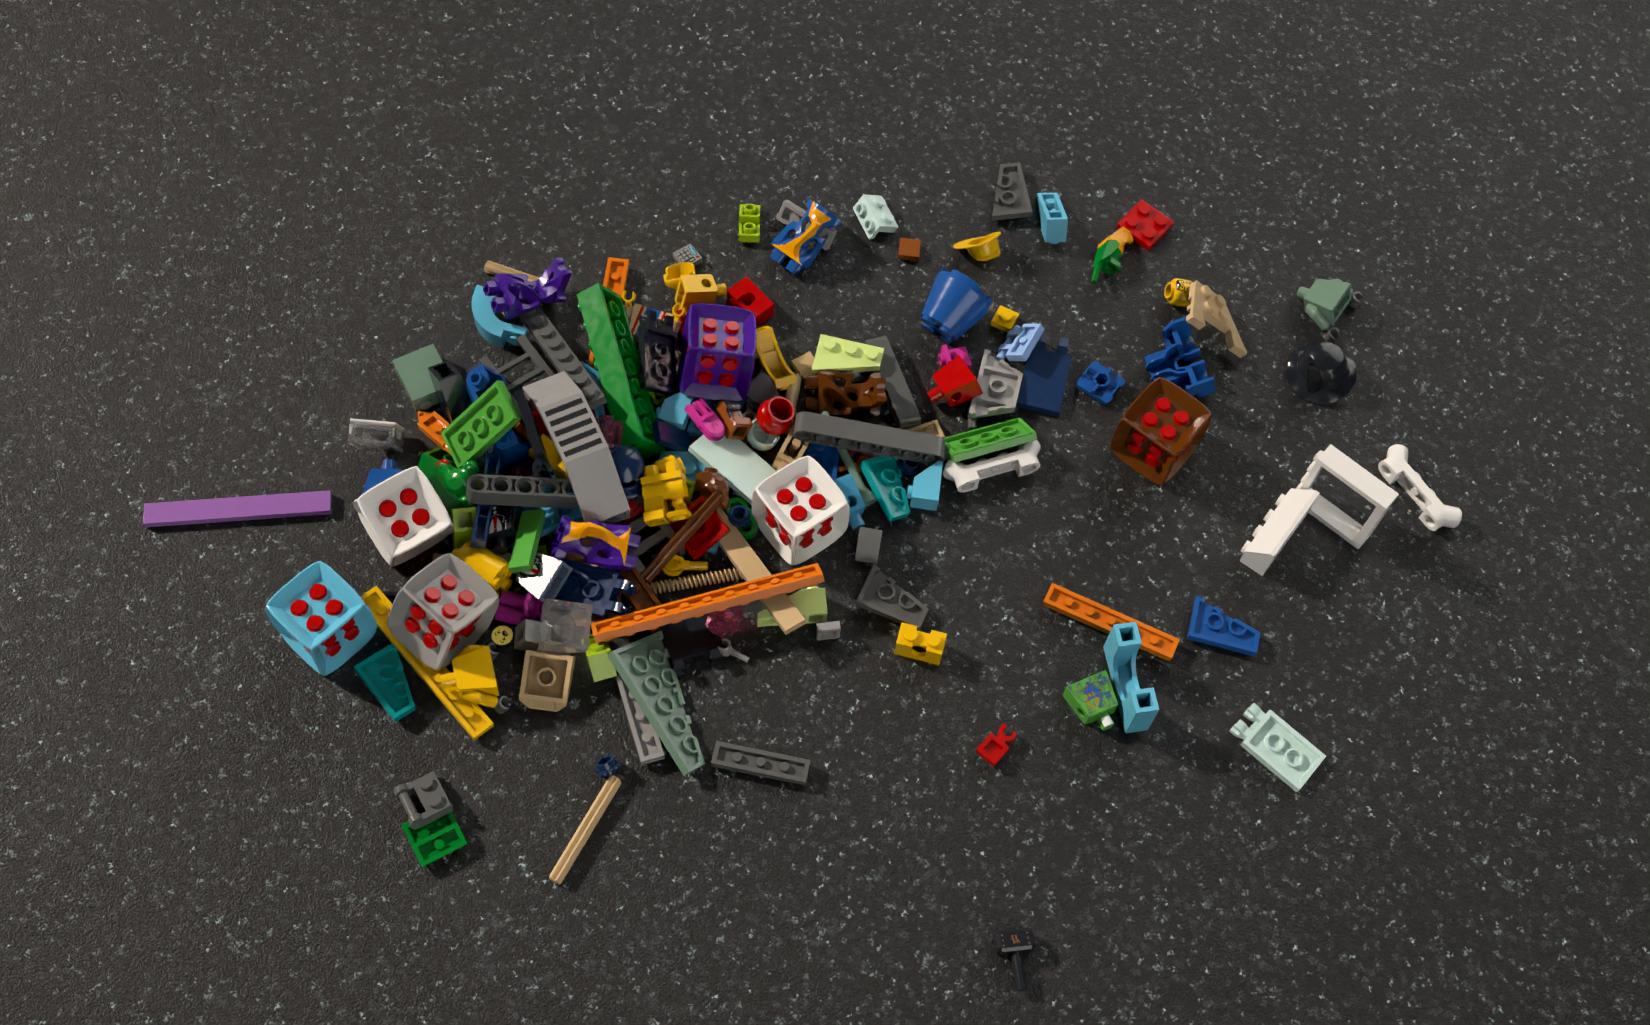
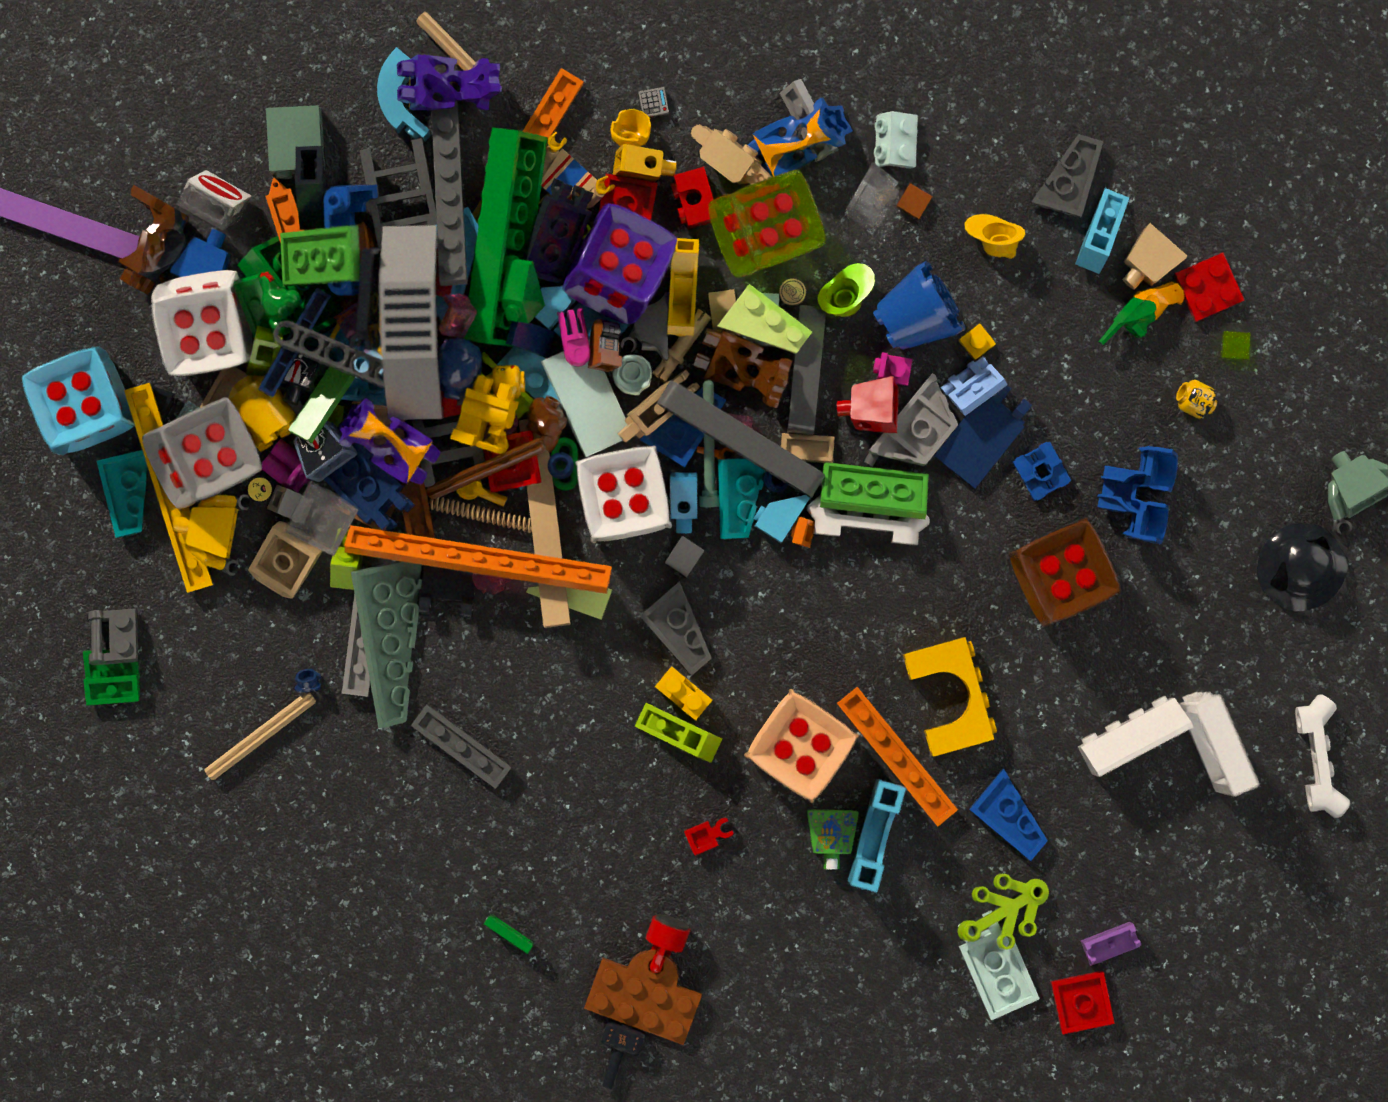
camera: 25 degrees right, 25 degrees up
light grey hand [717,638,750,663] -> none
lime slope [739,204,760,243] -> none
red piece [756,396,795,435] -> none
light grey tile [816,621,841,641] -> none
tan wing [1186,280,1247,358] -> none
none -> reddish brown hips [119,185,190,295]
none -> green tile [484,914,534,954]
none -> green slope [501,258,545,323]
none -> dark orange plate [584,914,702,1045]
none -> lime slope [635,703,722,763]
none -> tan hinge [690,124,772,189]
none -> clear neon green piece [708,170,826,278]
none -> light nougat piece [744,689,859,803]
none -> tan tile [779,279,806,306]
none -> orange plate [791,517,815,548]
none -> lime piece [818,263,875,317]
none -> clear slope [844,162,899,231]
none -> yellow arch [902,637,997,757]
none -> lime plant [958,874,1049,950]
none -> red plate [1051,971,1115,1034]
none -> medium lavender hinge [1081,922,1141,966]
none -> tan torso [1123,223,1187,289]
none -> clear neon green tile [1221,331,1250,360]

